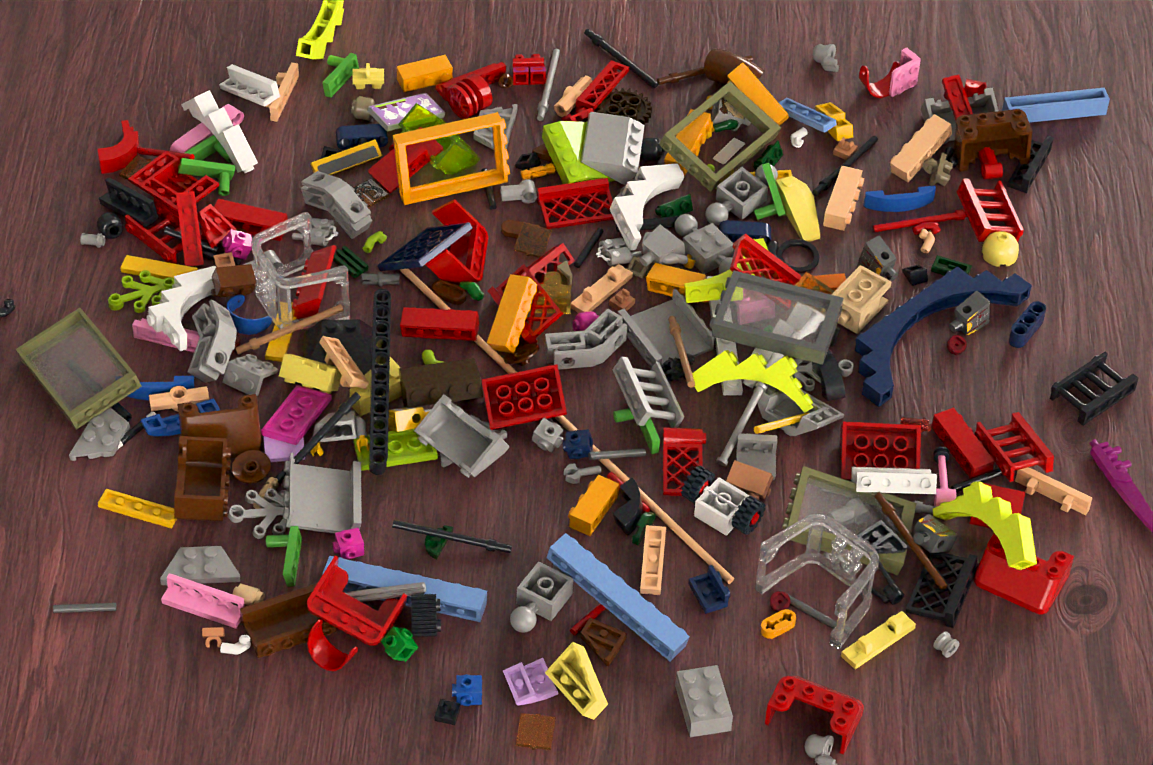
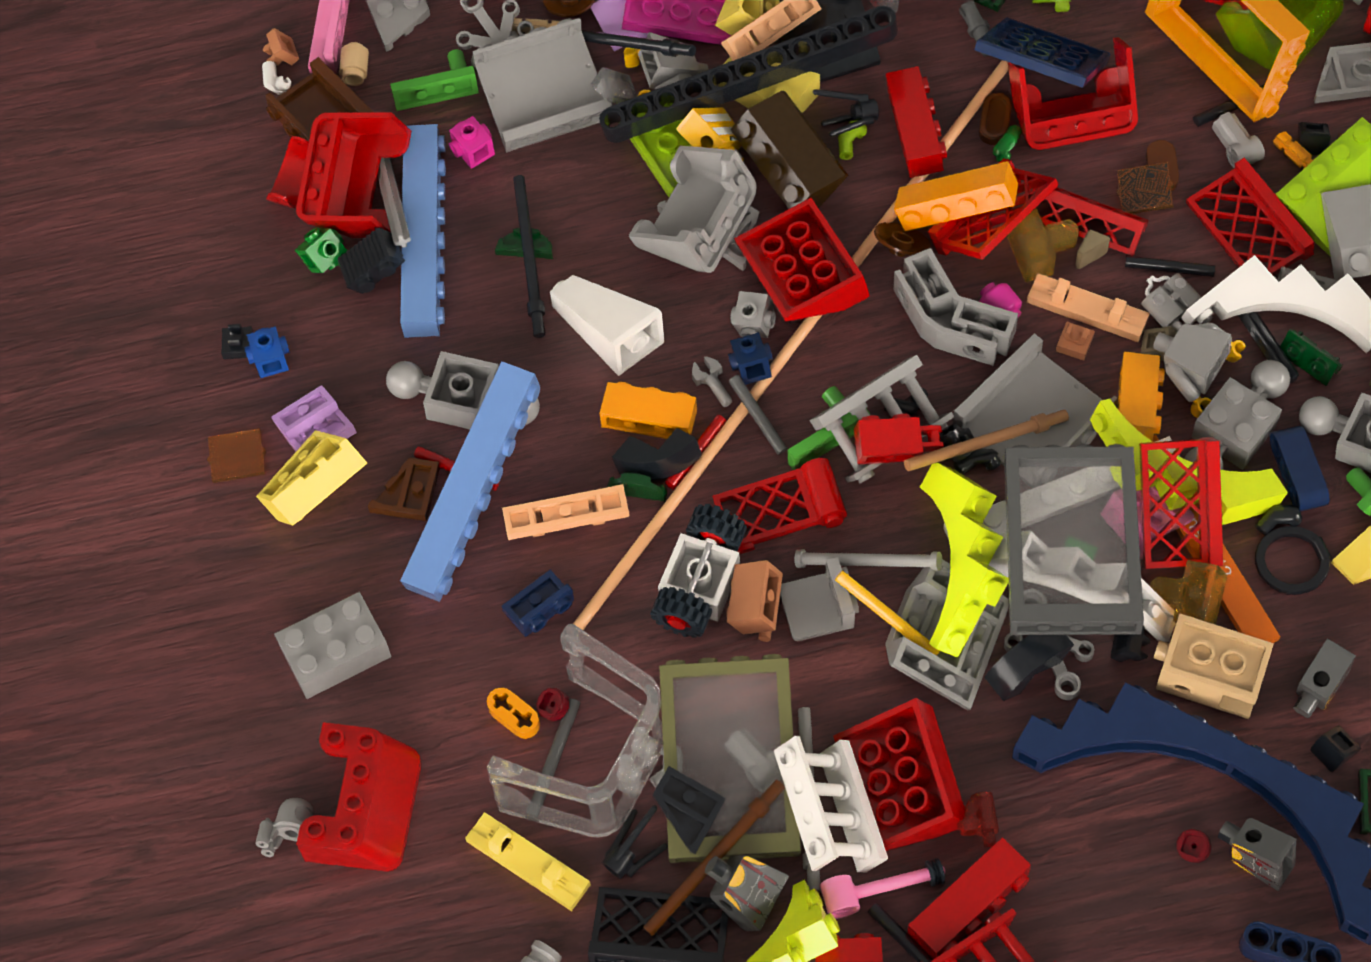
camera: 80 degrees right, 15 degrees up
none -> white slope [550,275,664,376]
none -> clear slope [591,67,637,104]
none -> black plant [813,89,879,137]
none -> red brick [854,414,944,465]

